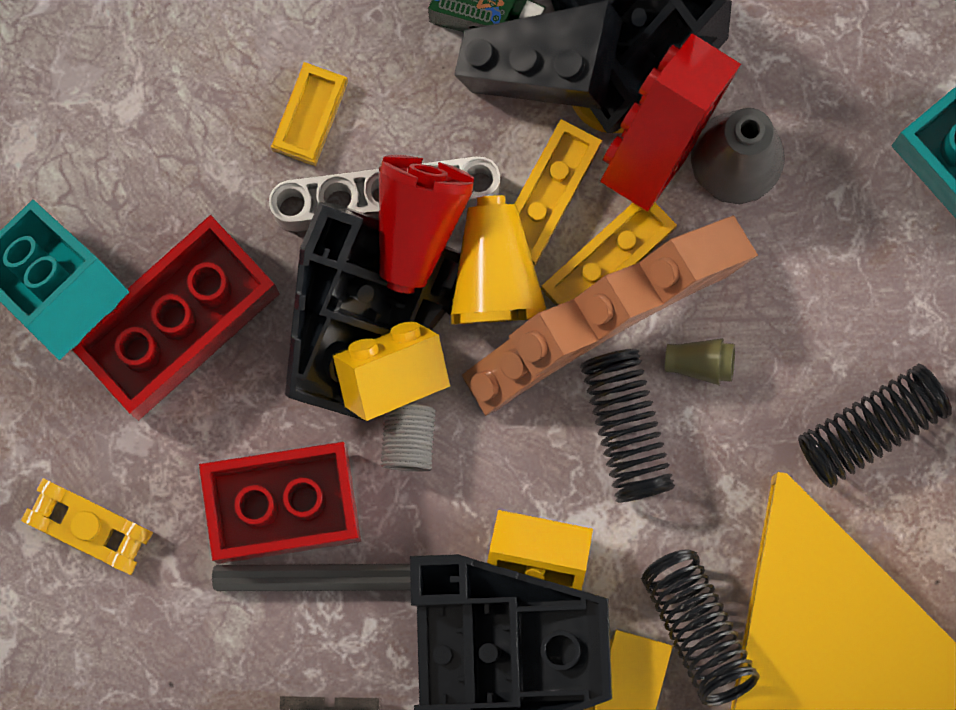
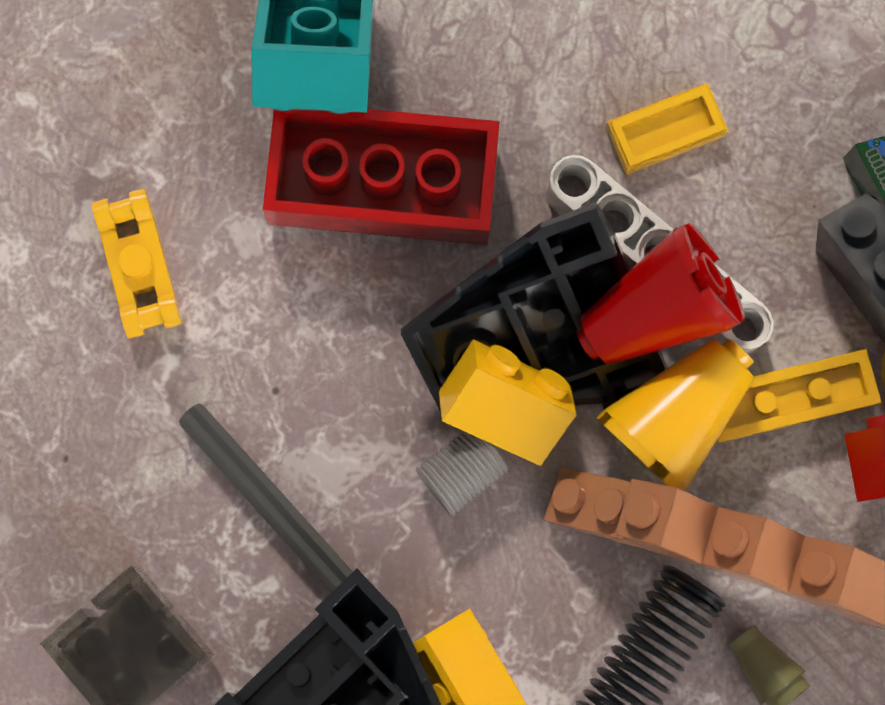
camera: 40 degrees right, 0 degrees up
red brick [199,442,361,564] -> none
yellow plate [541,202,677,306] -> none

